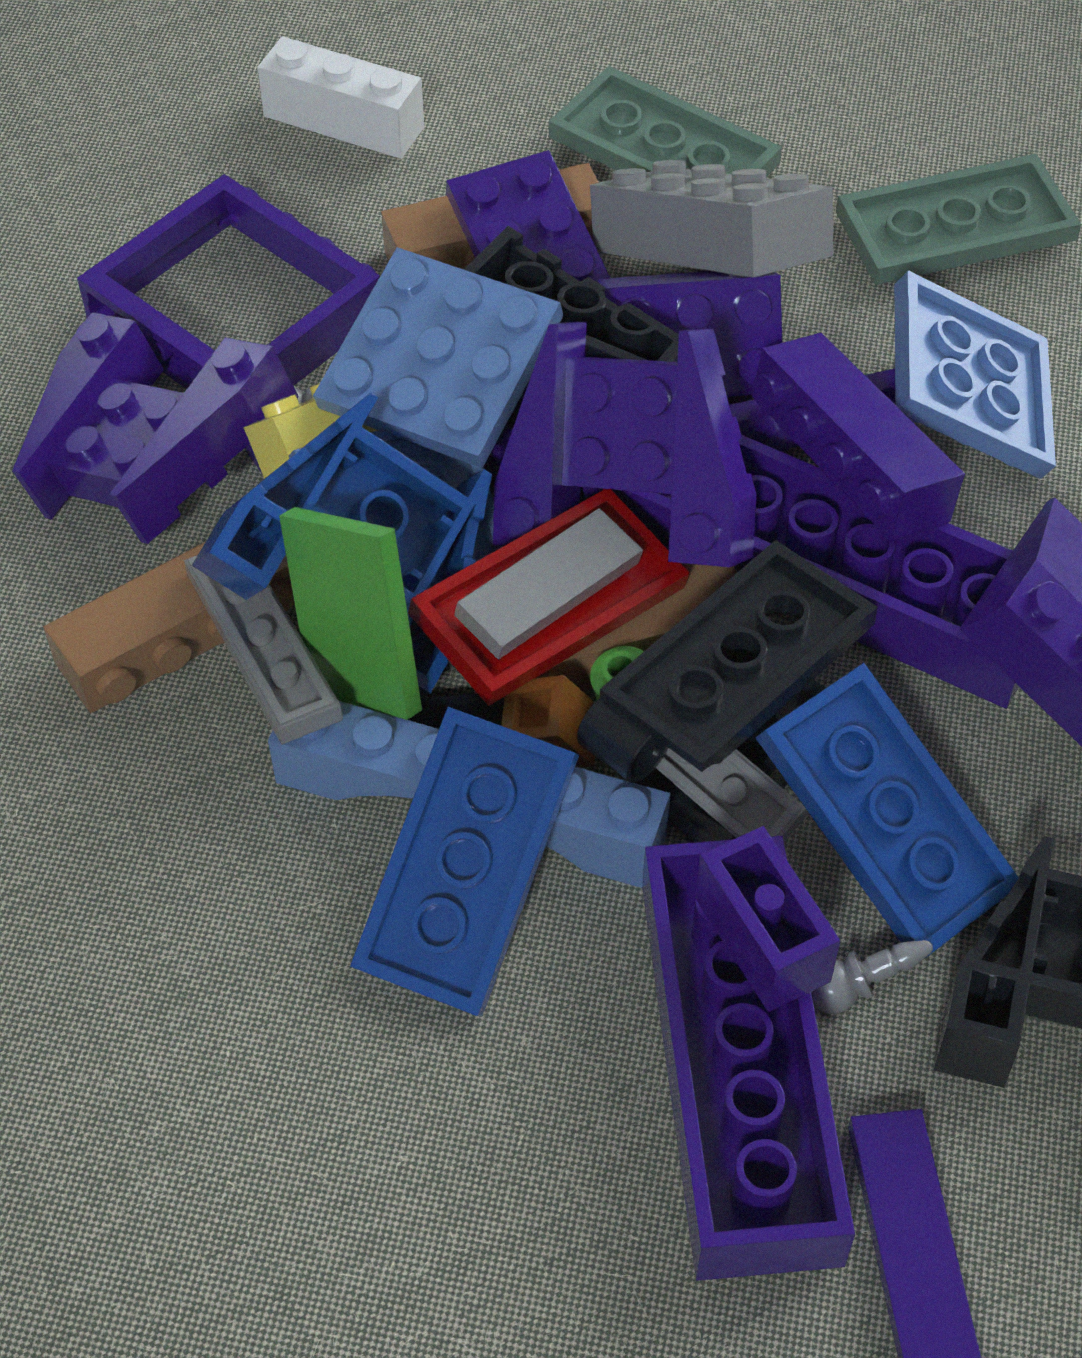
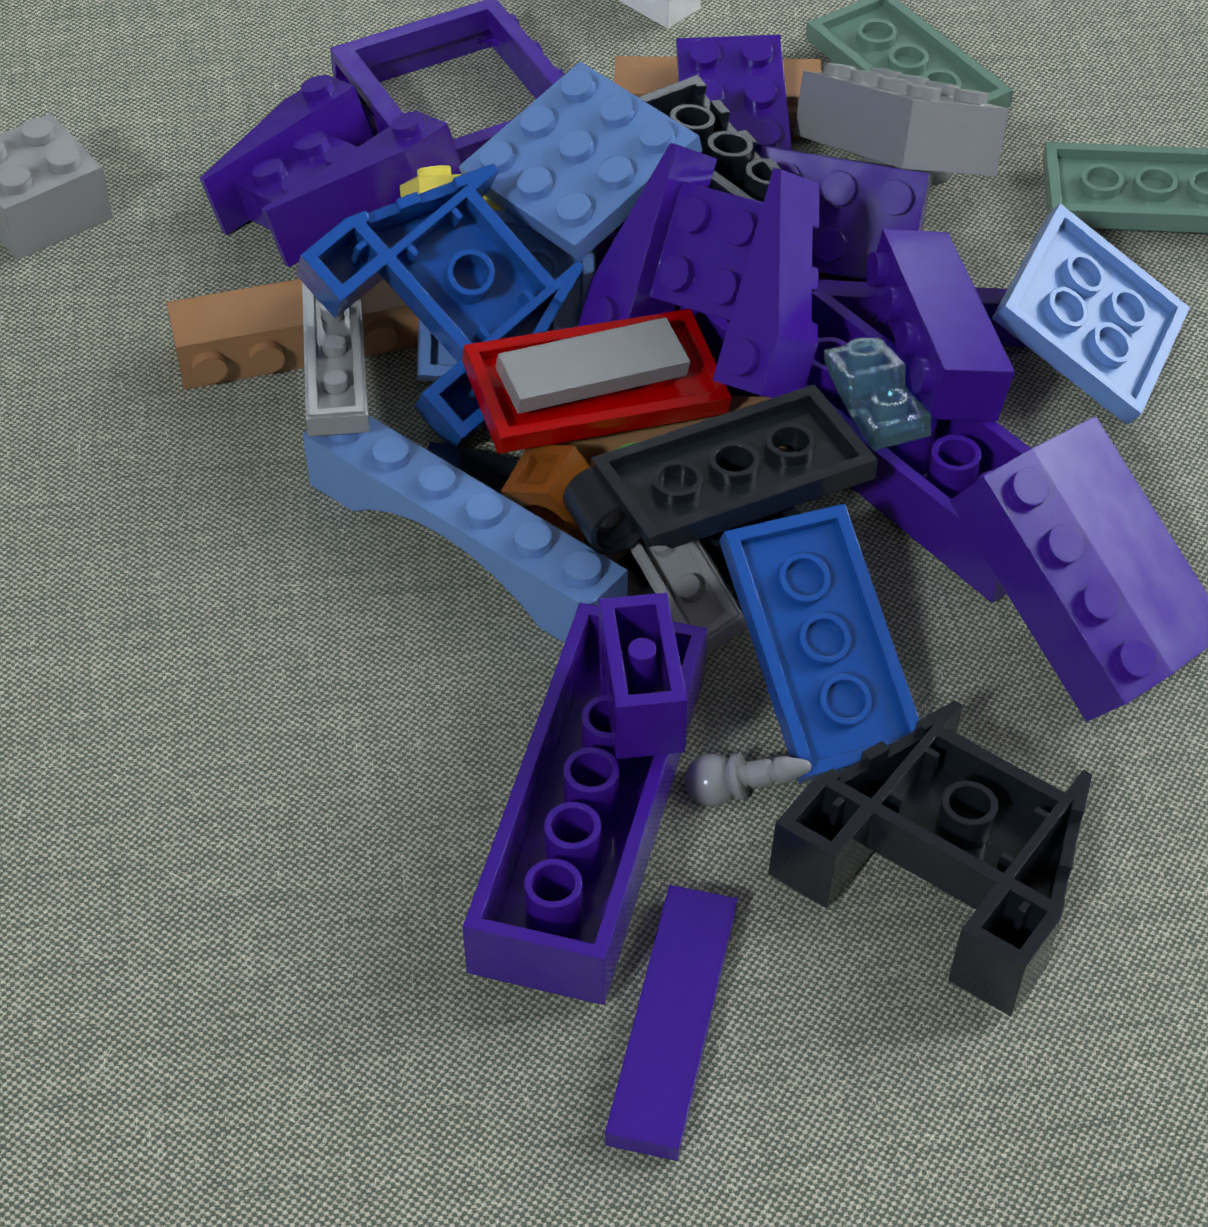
camera: 20 degrees right, 5 degrees down
bright green tile [279,507,422,720] -> none
blue plate [350,707,579,1016] -> none
none -> clear light blue slope [824,337,931,450]

